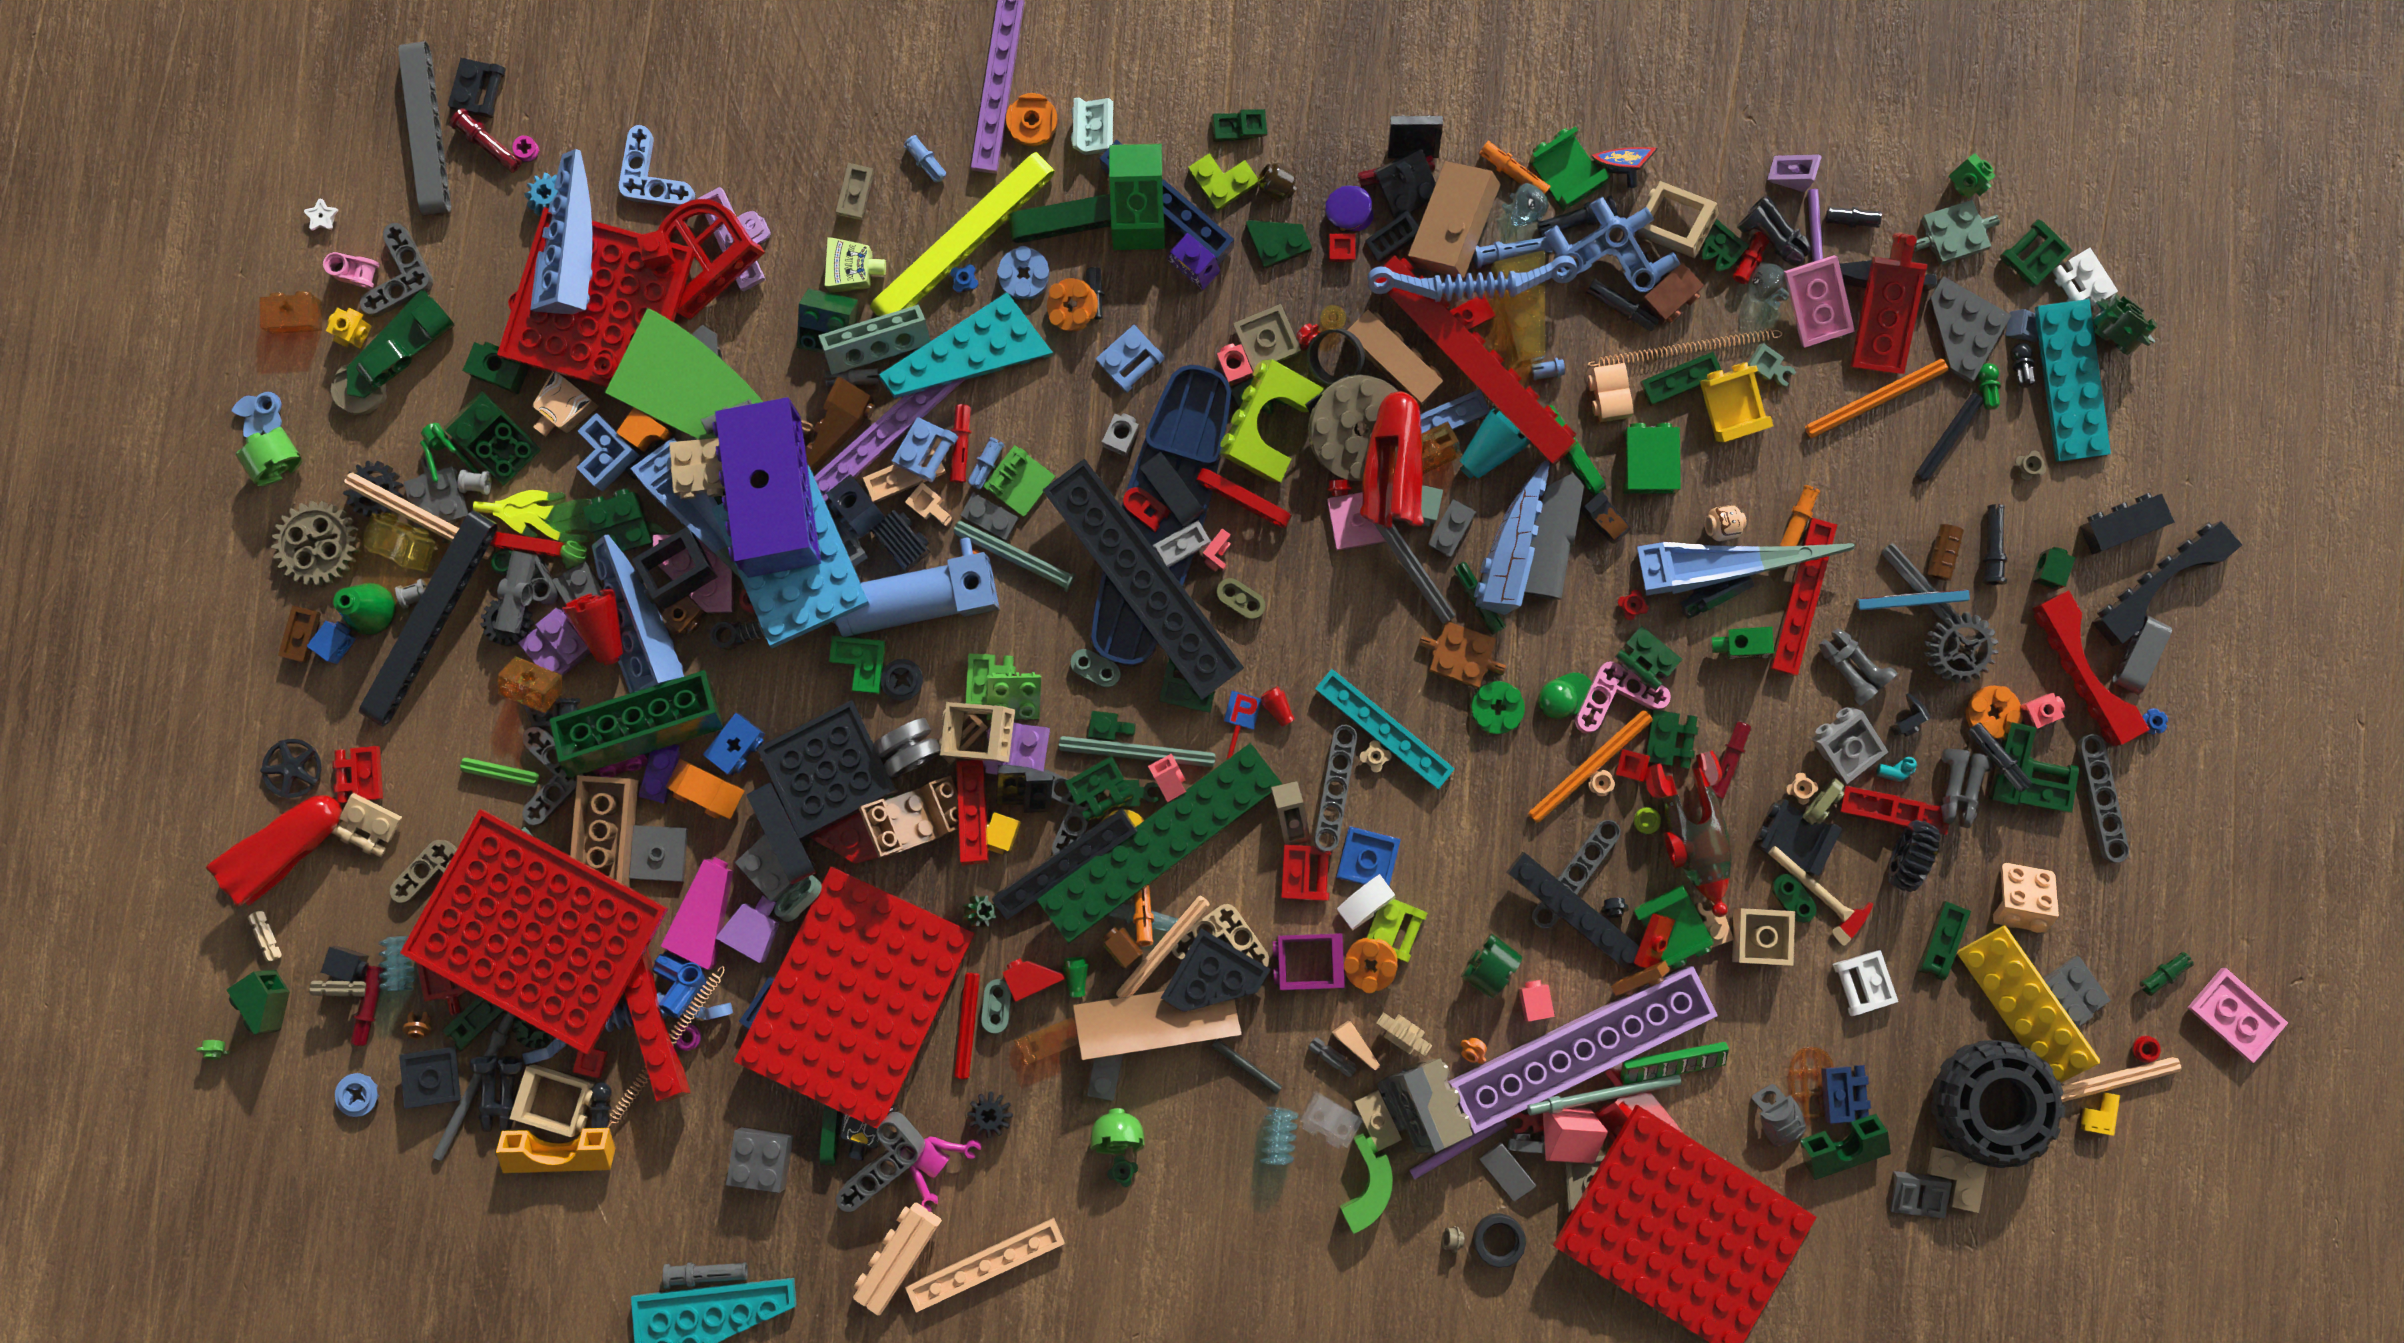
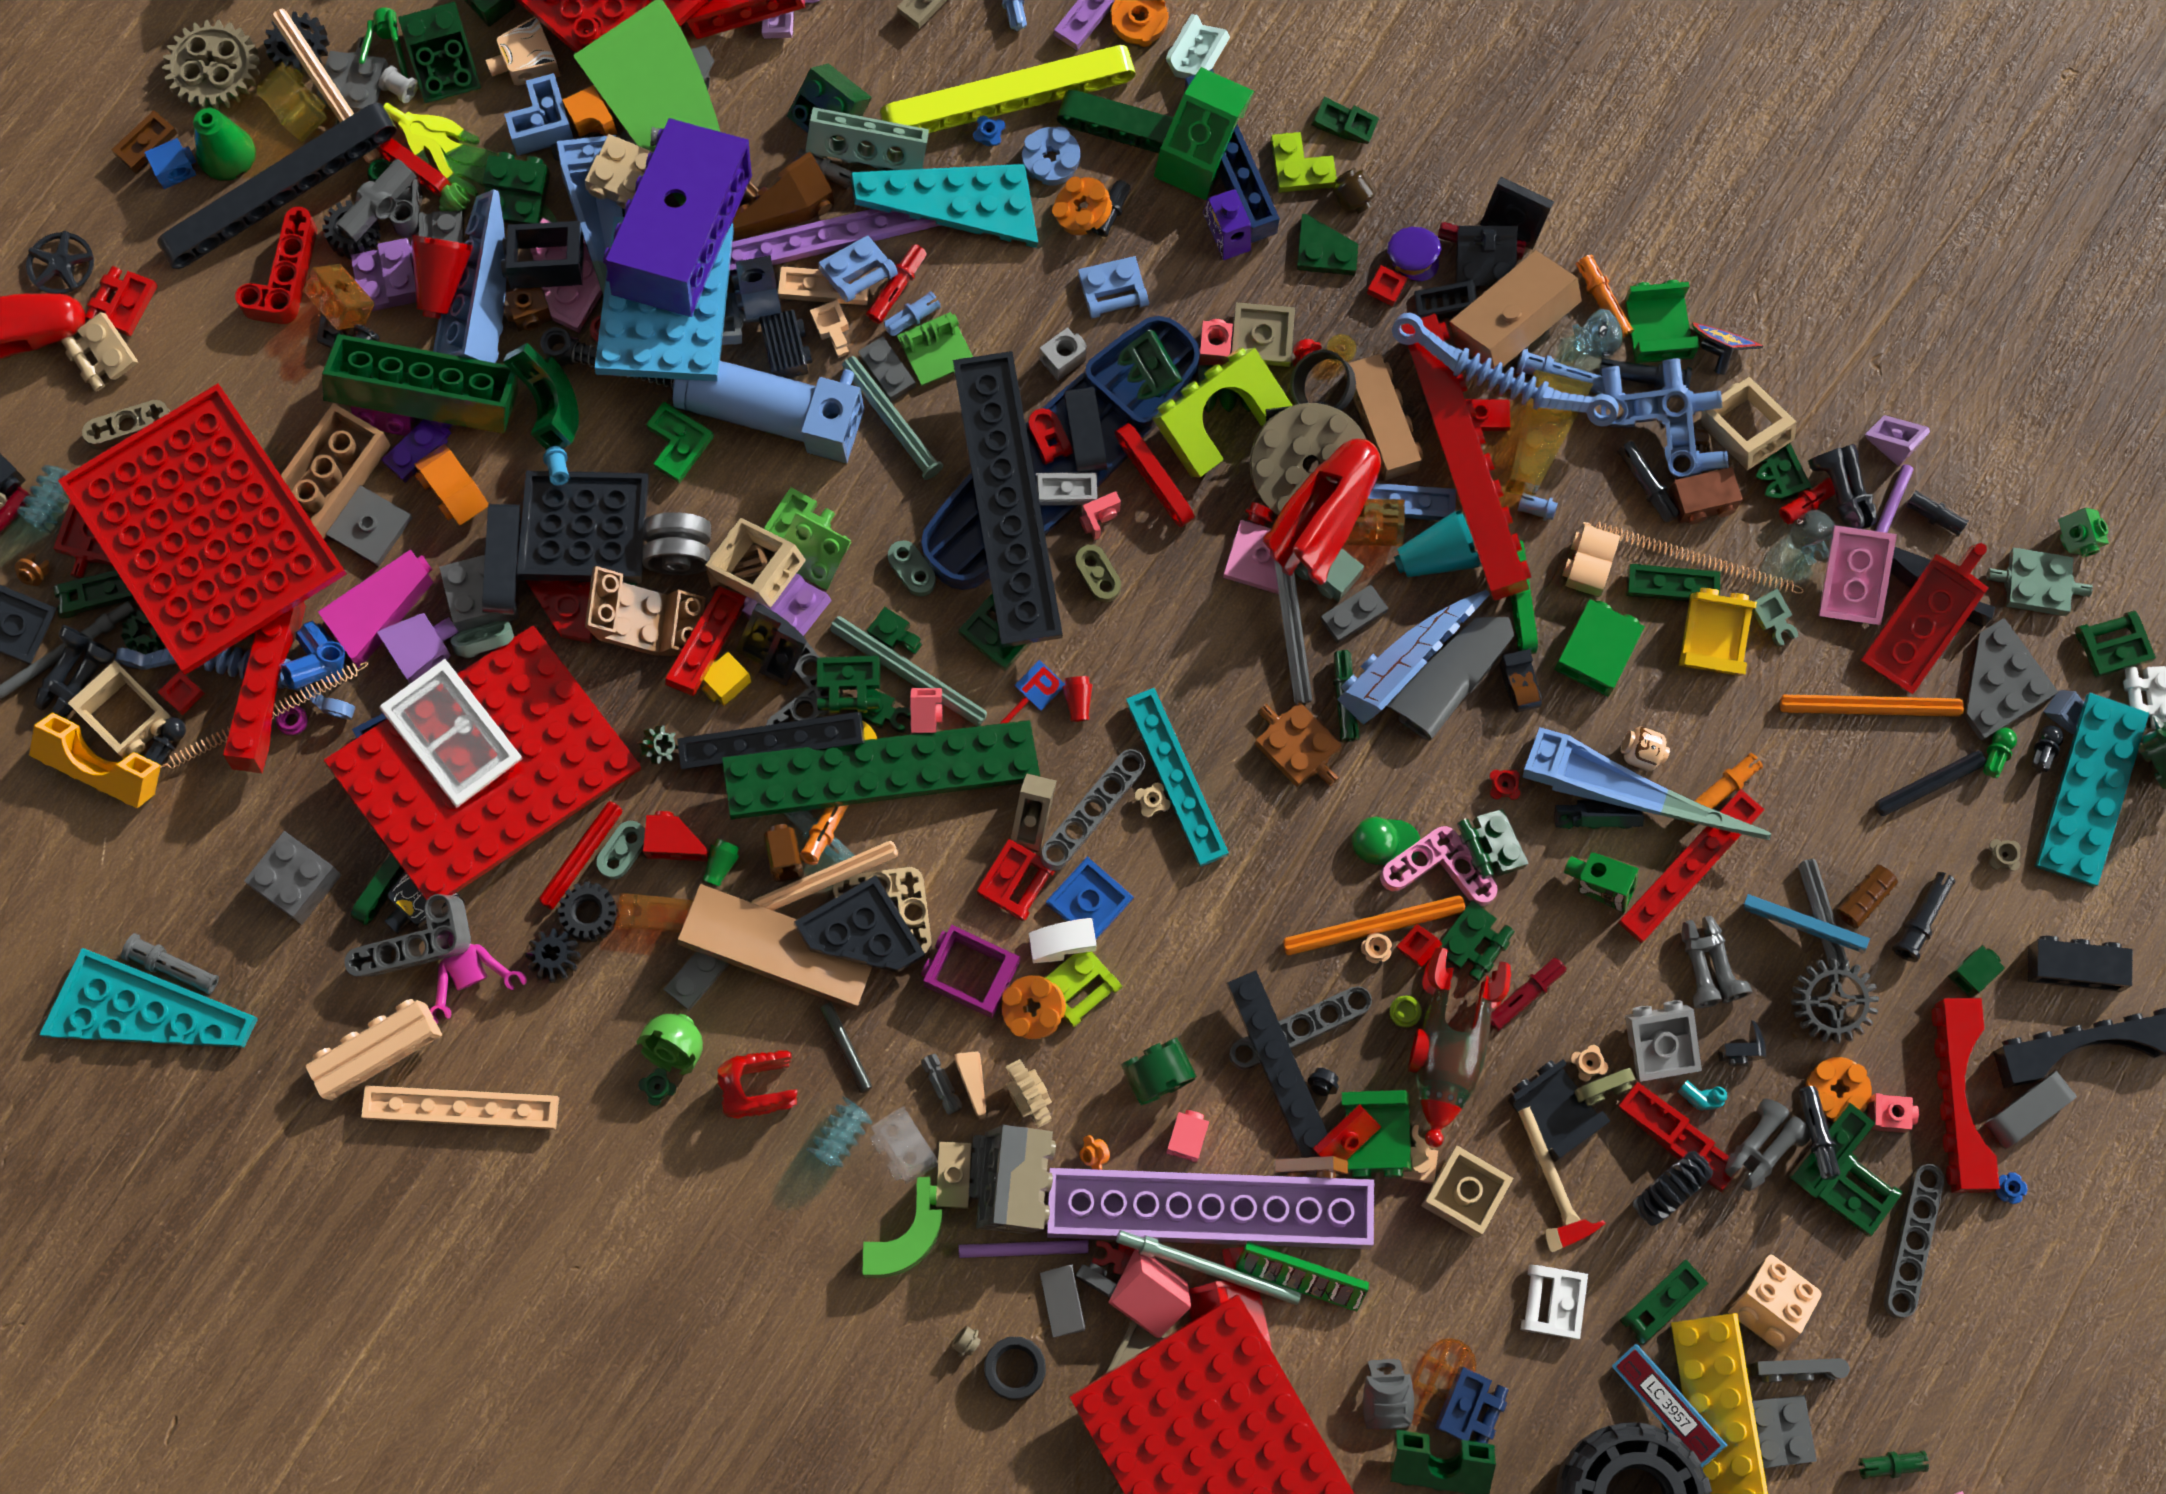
camera: 20 degrees right, 10 degrees down
light grey bush [395,579,427,609] -> none
bright green axle [460,758,539,787] -> none
dark grey beam [522,727,587,825] -> none
blue brick [703,713,765,775] -> none
yellowish green torso [825,238,886,293] -> none
black gear [881,659,923,701] -> none
green plate [1471,681,1525,734] -> none
dark green plate [1771,874,1816,923] -> none
none -> red beam [235,207,317,324]
none -> clear door [379,659,523,808]
none -> dark green arch [503,343,579,450]
none -> dark azure pin [543,446,570,485]
none -> black tyre [558,882,618,942]
none -> red piece [717,1050,797,1119]
none -> dark green plate [1117,330,1183,400]
none -> tile [1612,1344,1728,1468]
none -> dark grey plate [1750,1358,1850,1383]

